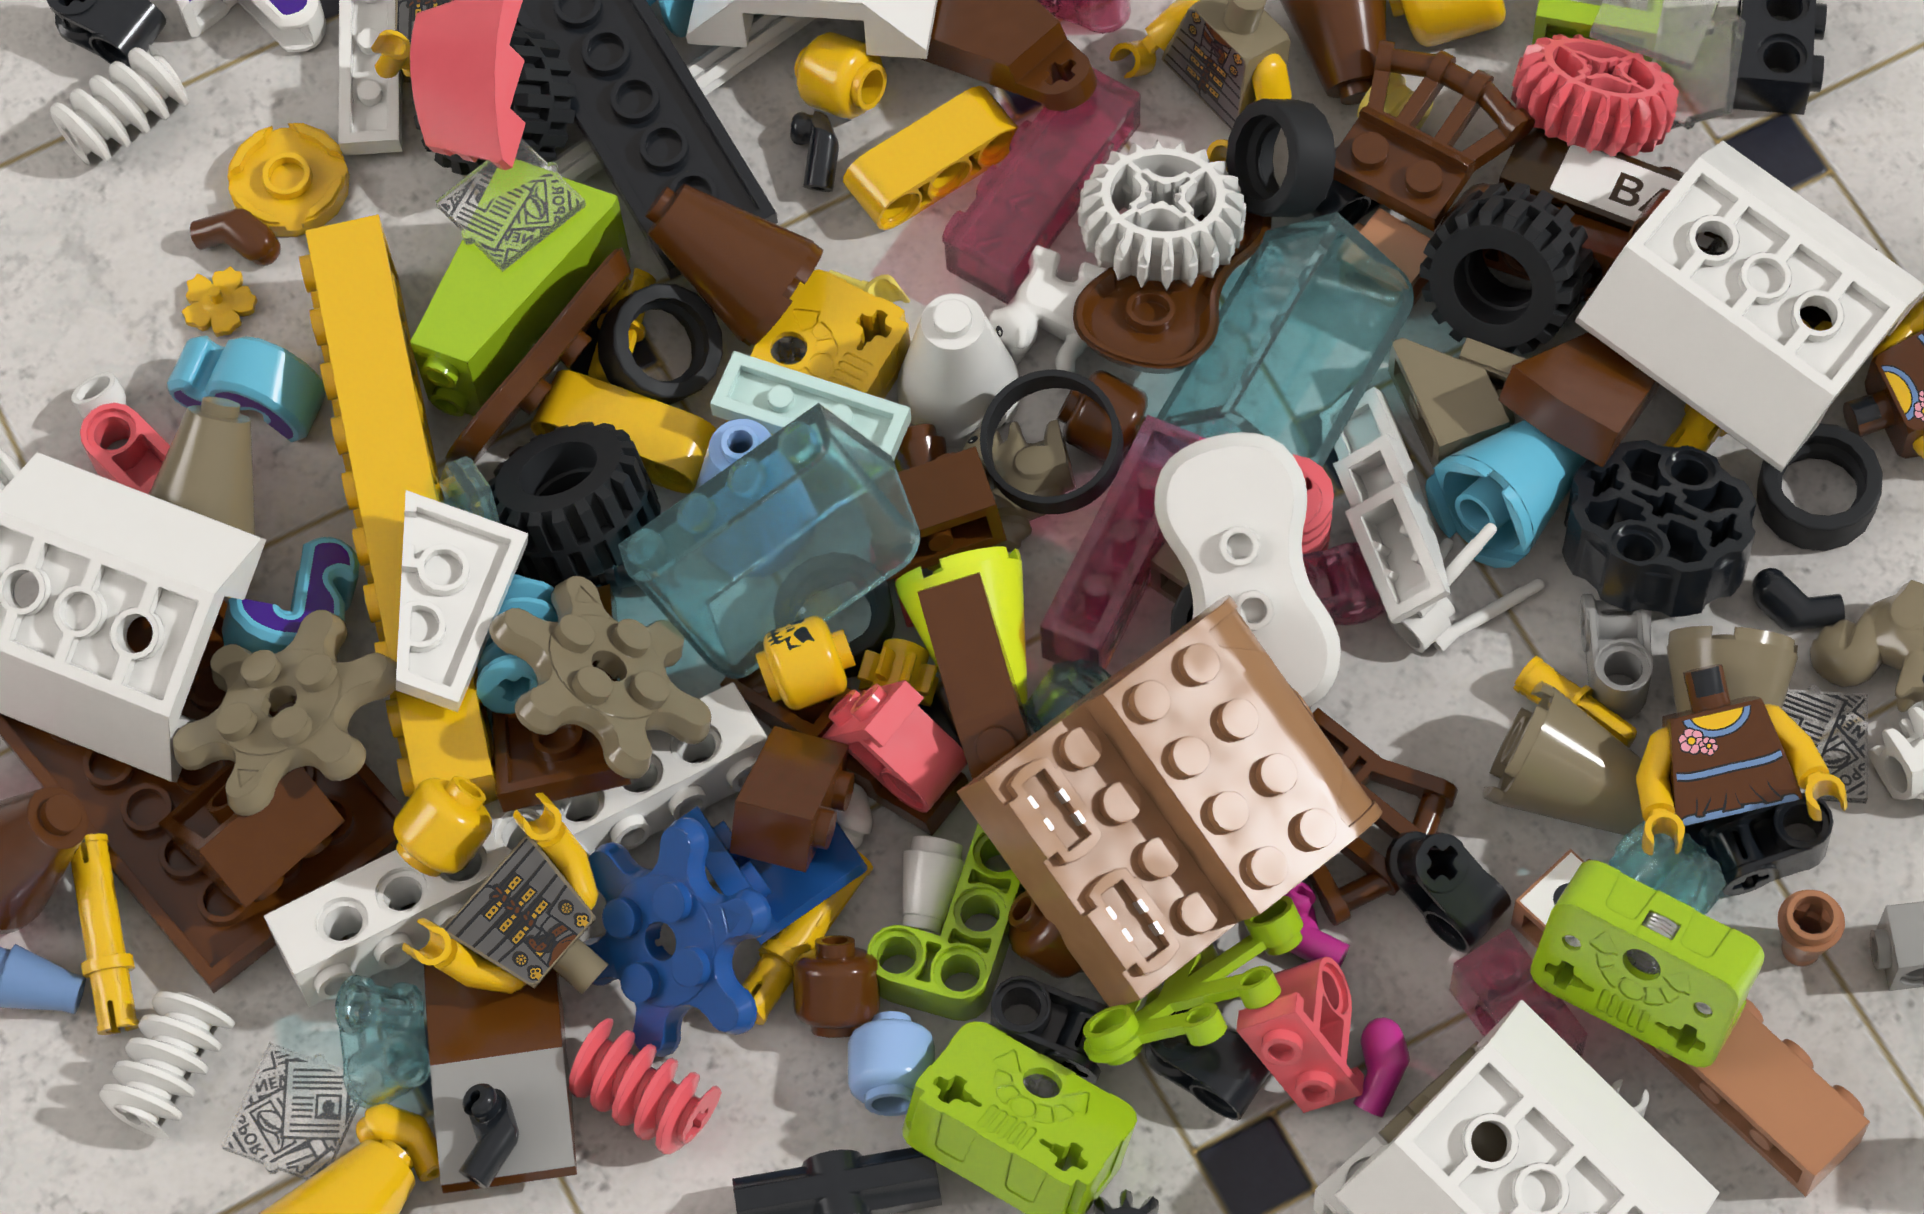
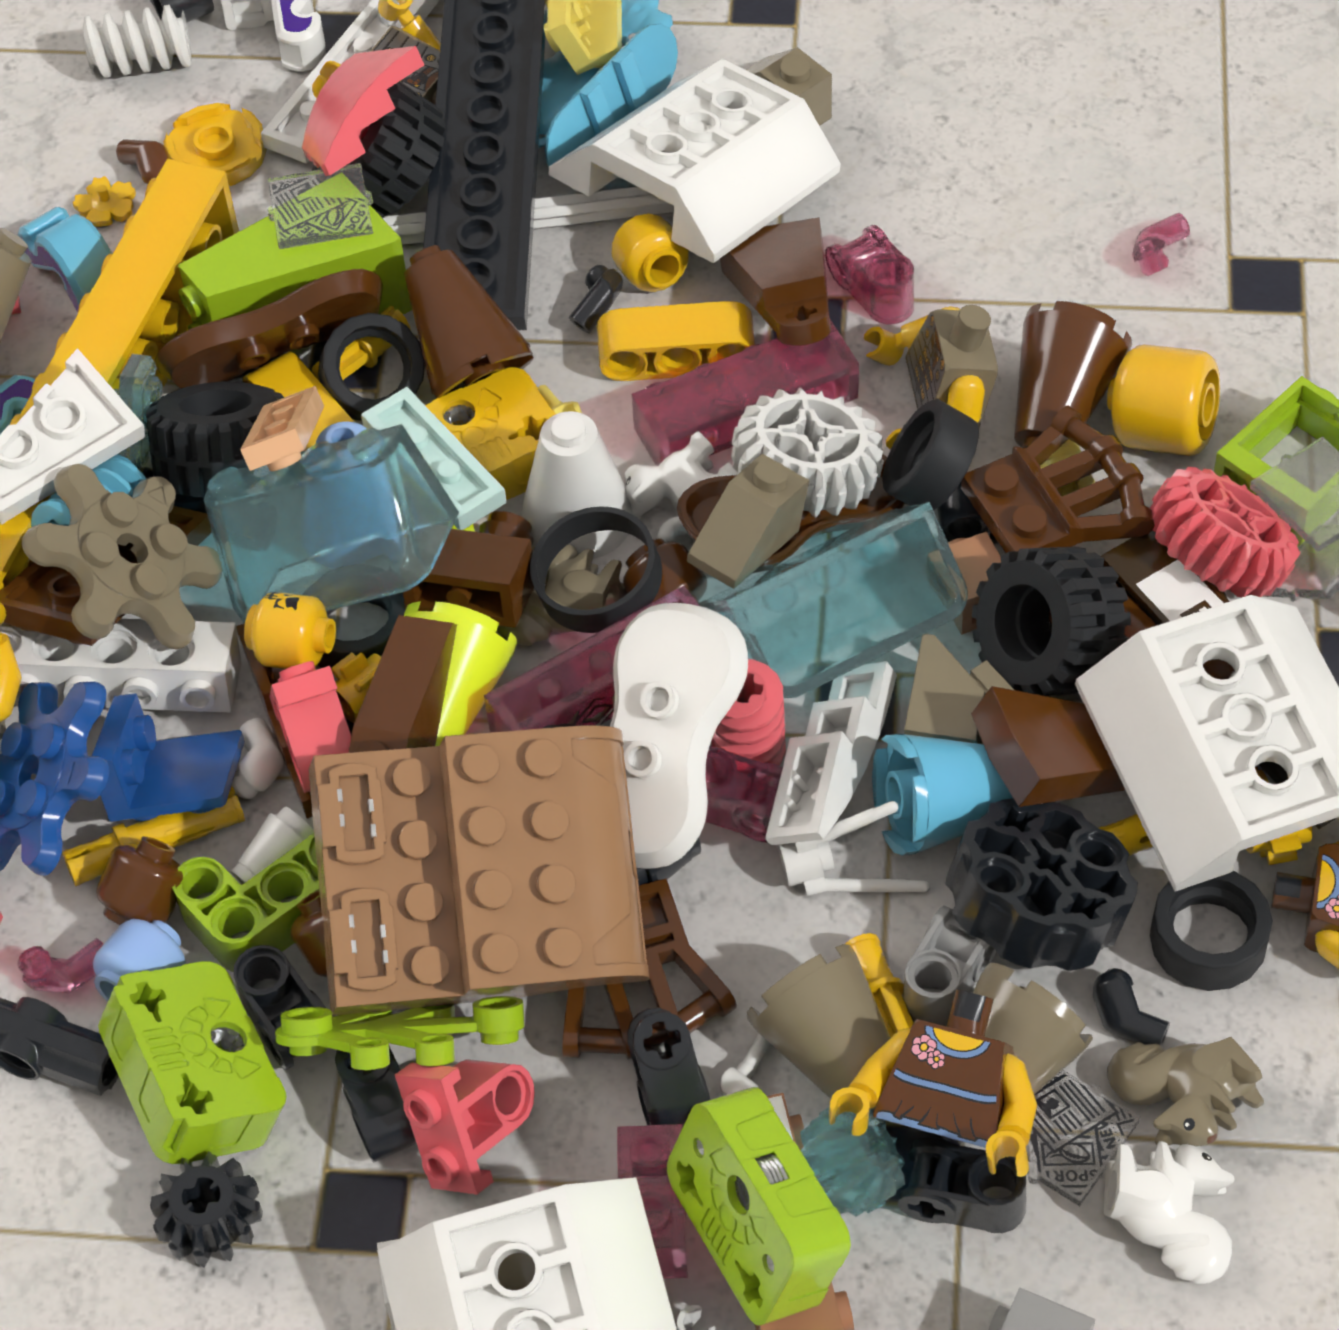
camera: 30 degrees right, 10 degrees down
reddish brown brick [730,726,855,872] -> none
dark pink arm [1284,882,1350,967] -> none
dark pink arm [1353,1017,1410,1118] -> none
nougat cone [1777,890,1845,966] -> none
none -> clear pink arm [17,938,104,993]
none -> light nougat plate [240,386,324,471]
none -> dark tan slope [687,453,810,589]
none -> white hand [719,1034,770,1097]

